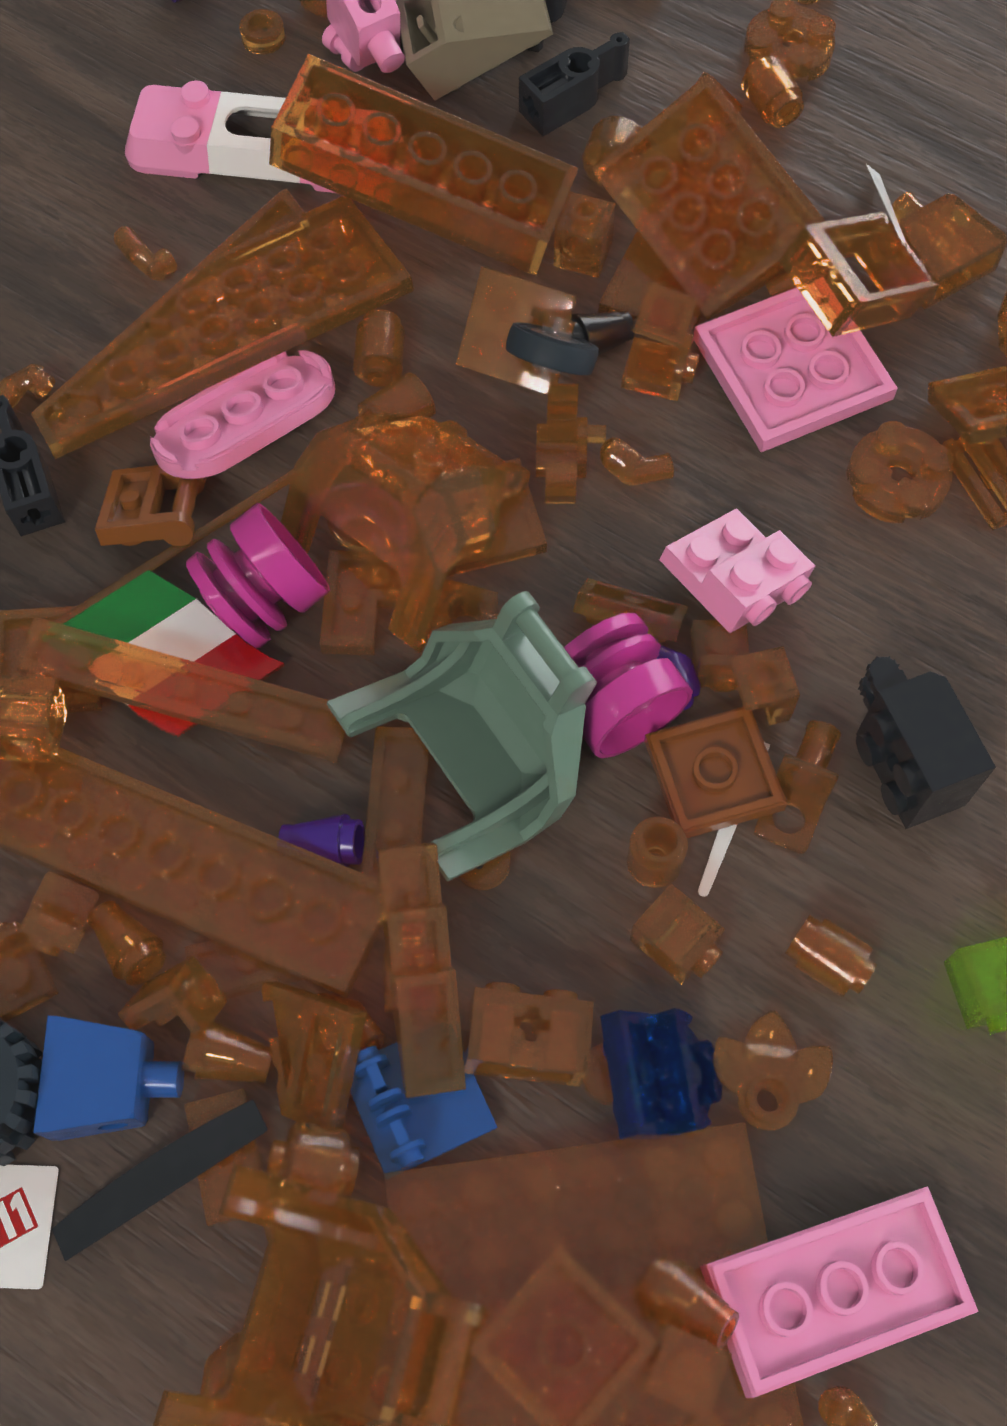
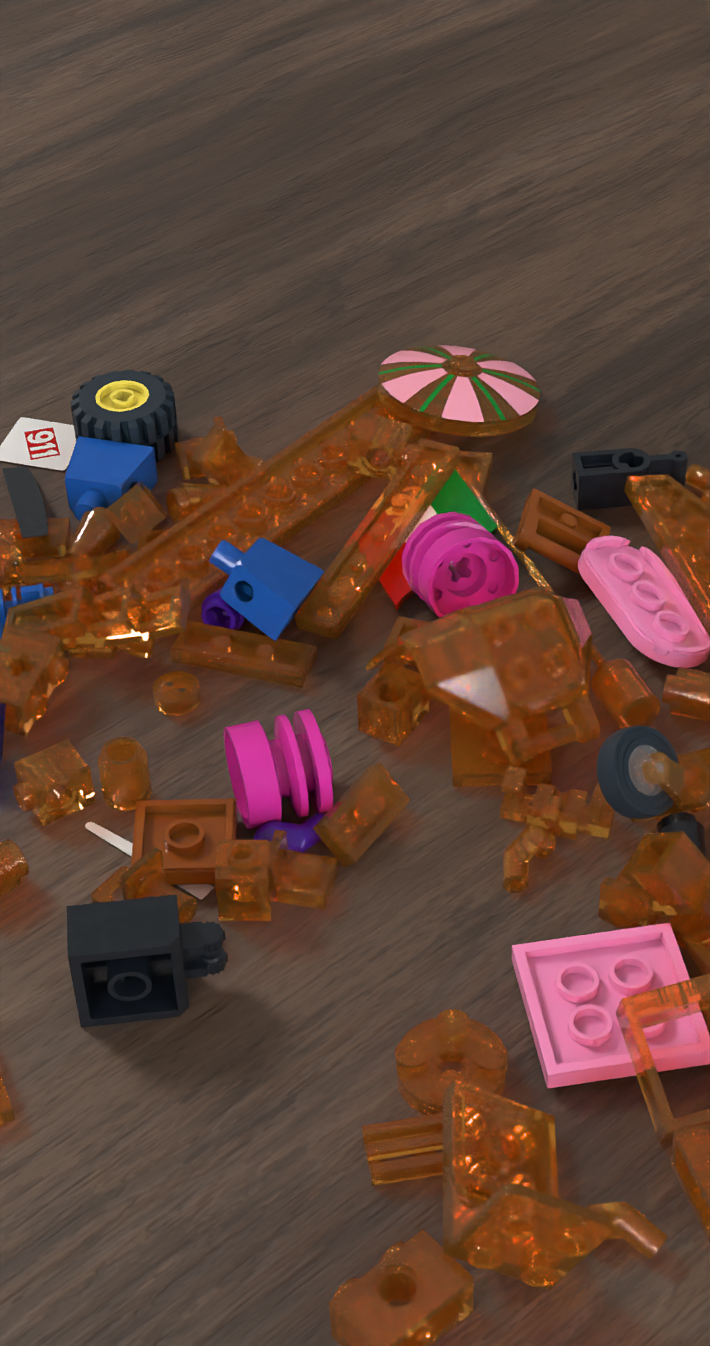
camera: 105 degrees right, 25 degrees down
sand green piece [327,591,597,882] -> none
bright pink plate [659,508,816,633] -> none
none -> blue torso [209,538,325,641]

